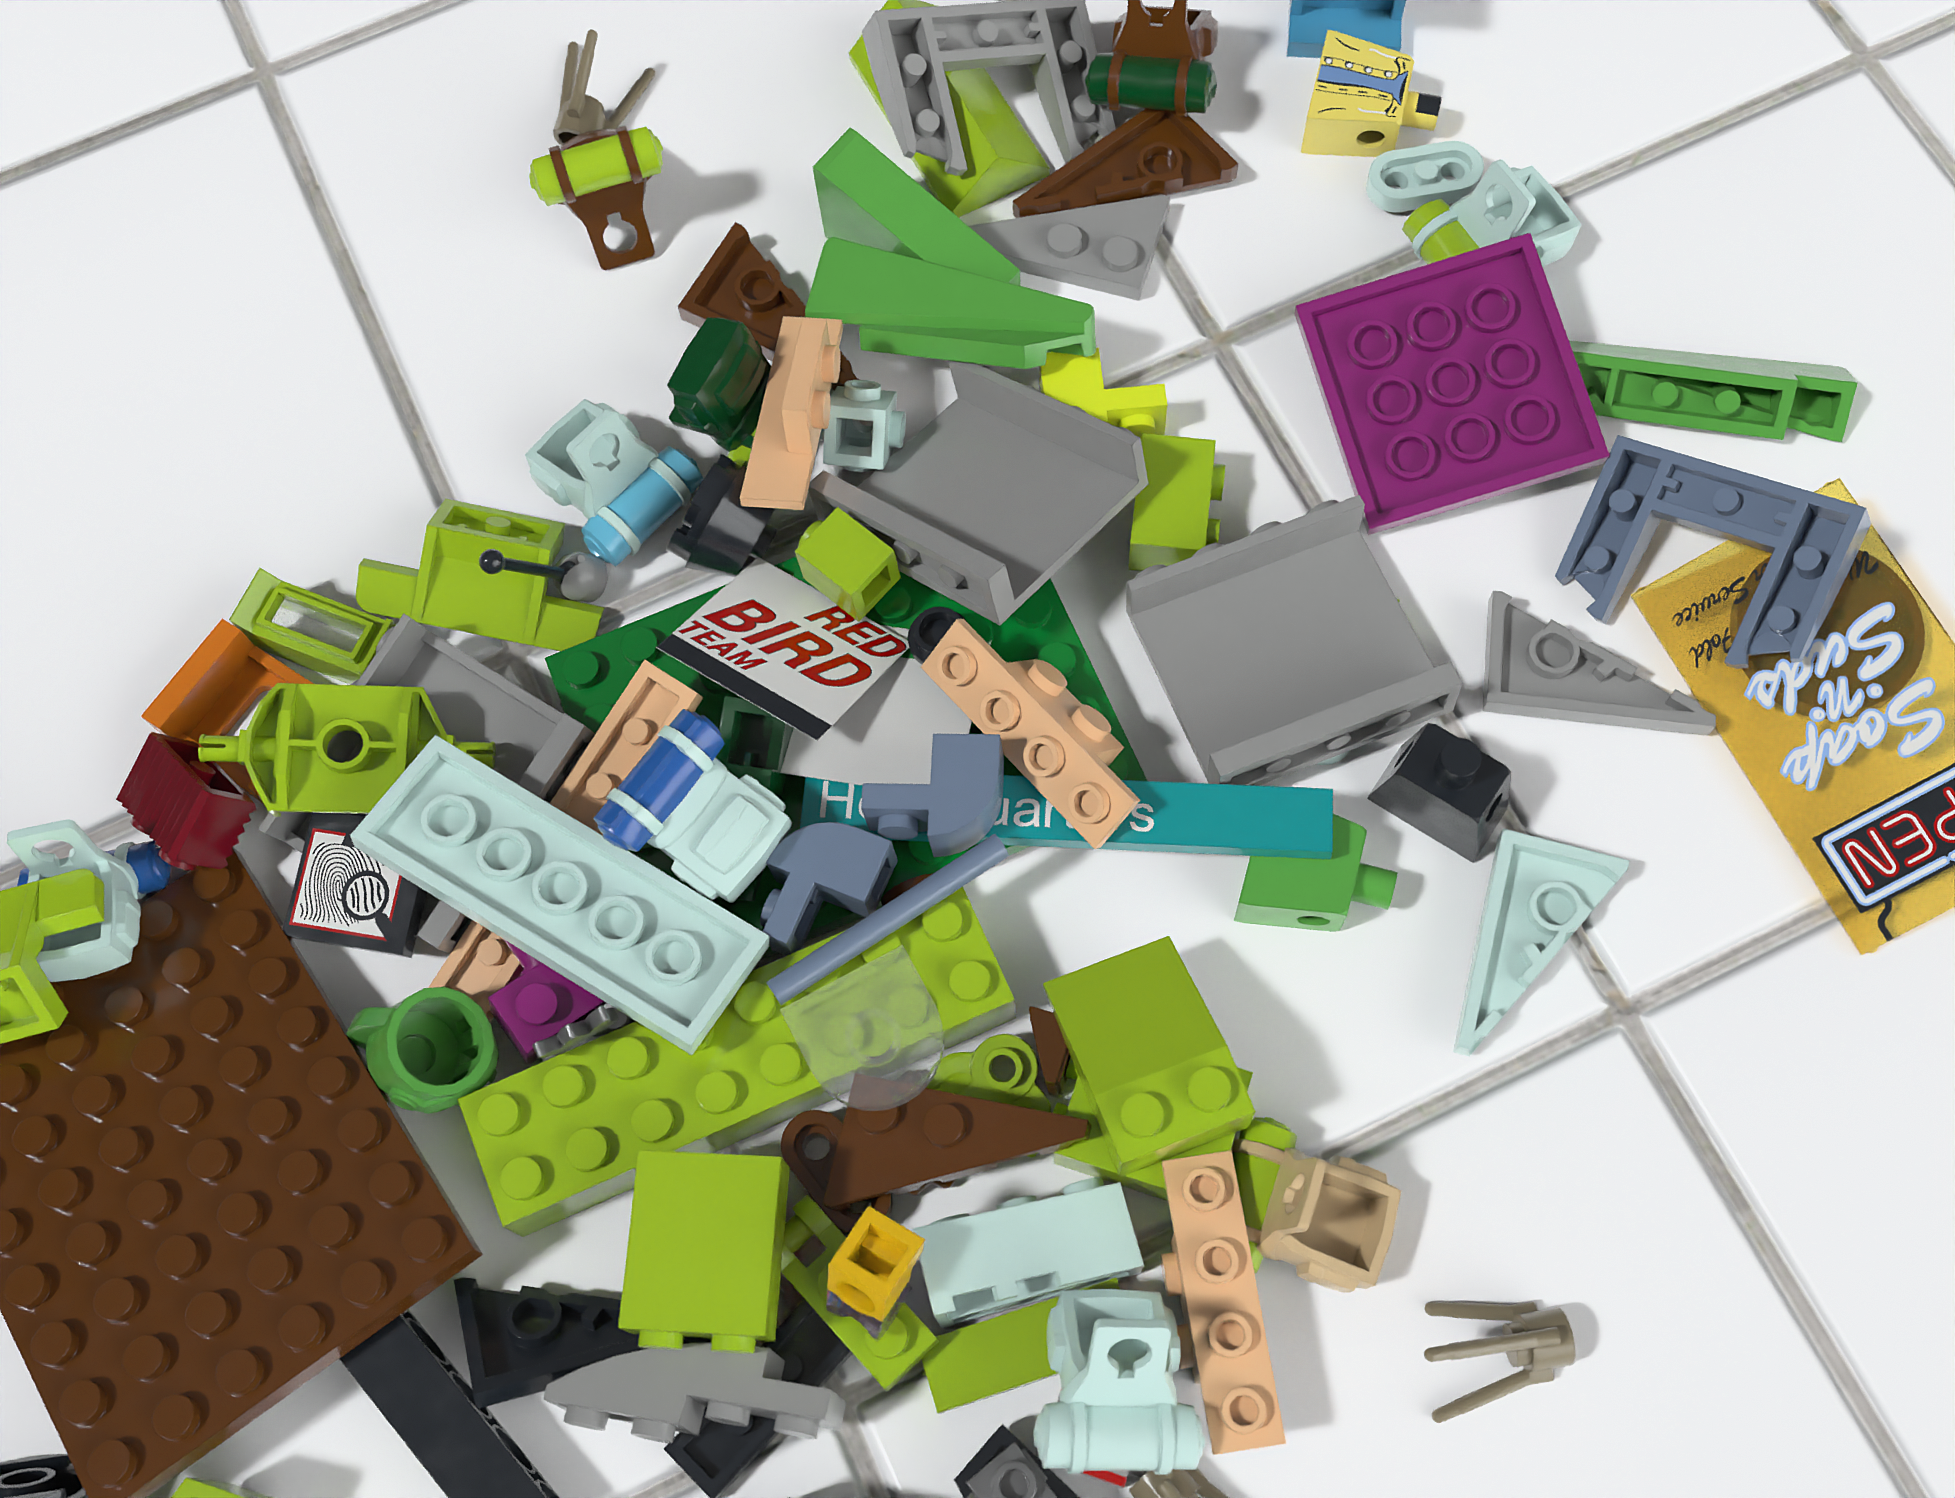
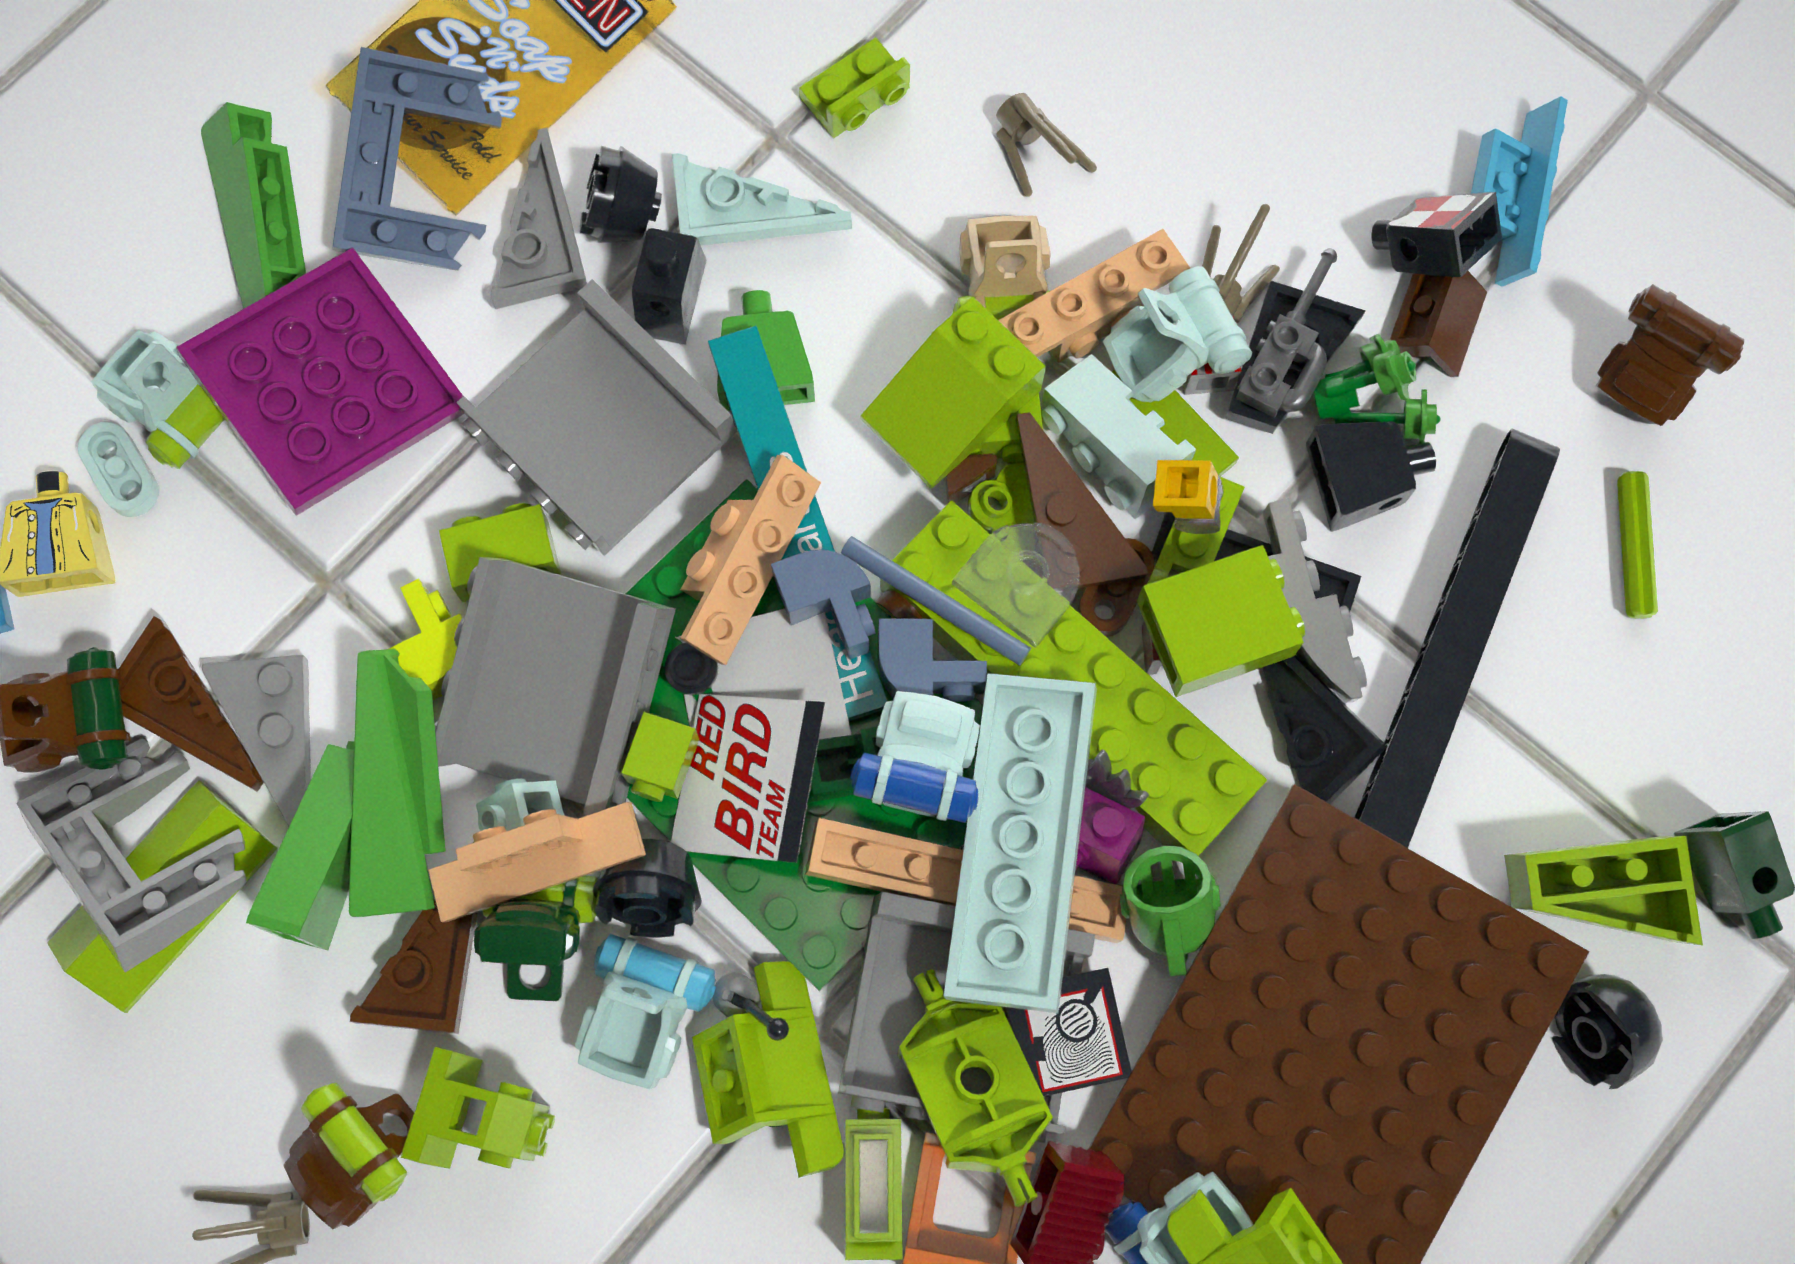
camera: 120 degrees left, 5 degrees up
none -> lime tile [401,1047,556,1169]
none -> black cone [579,145,662,243]
none -> lime bracket [799,37,910,139]

